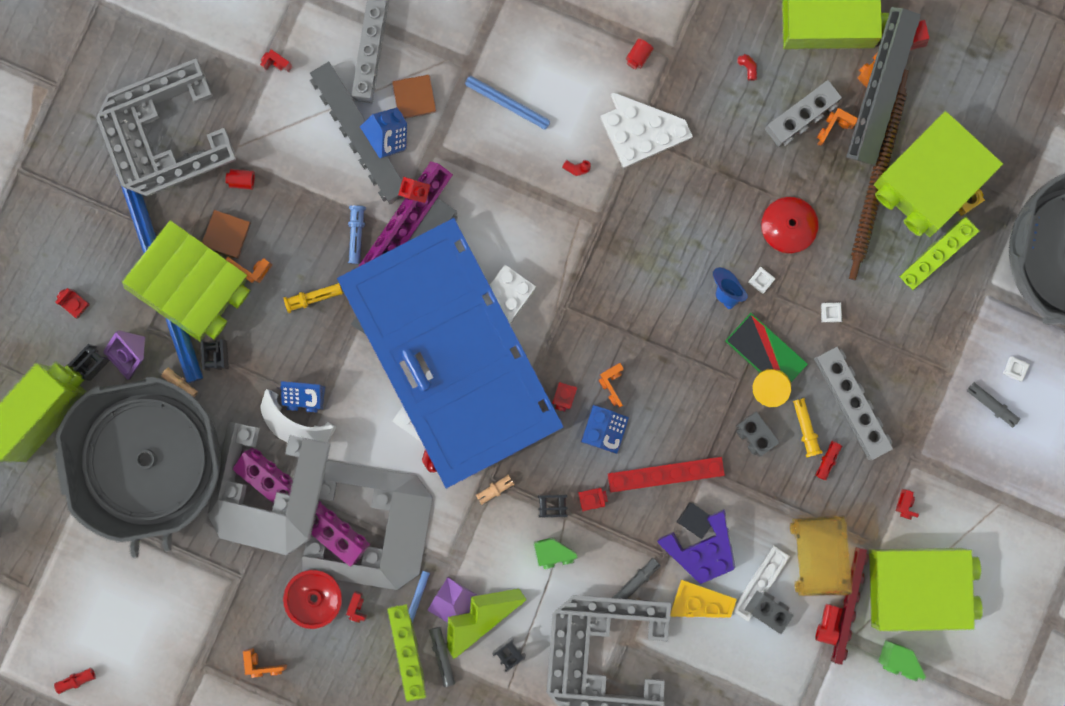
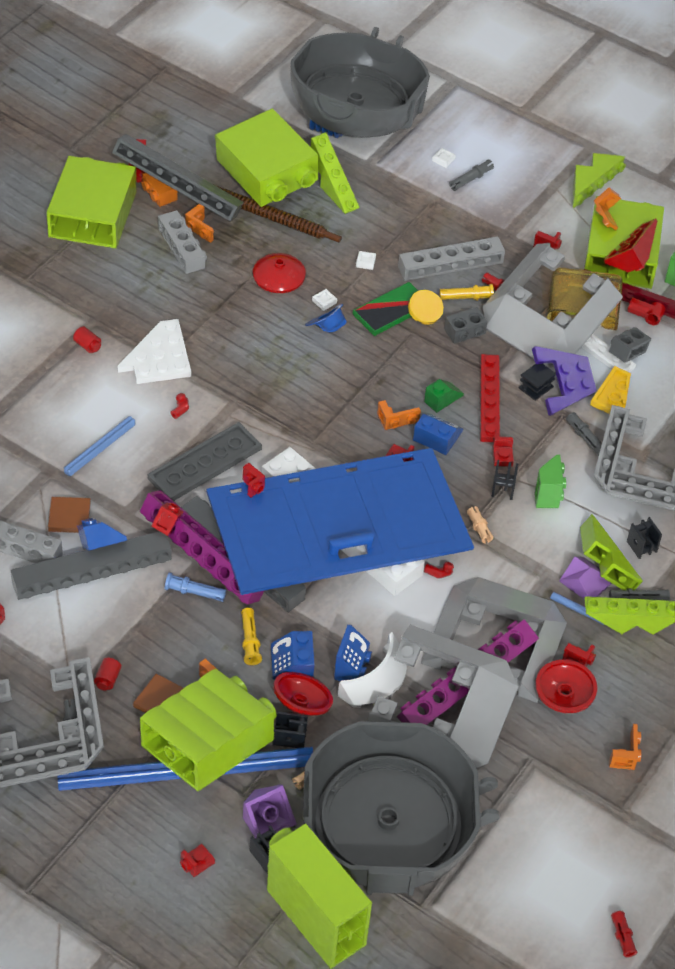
camera: 85 degrees left, 35 degrees down
red arm [737,54,757,81] -> none
none -> dark grey plate [147,422,262,501]
none -> red bracket [242,463,265,498]
none -> blue slope [271,631,314,680]
none -> red dish [273,672,333,716]
none -> green slope [424,379,464,413]
none -> light grey slope [483,243,623,365]
none -> lime slope [573,153,626,208]
none -> orange bracket [593,187,621,230]
none -> red wedge [604,218,658,272]

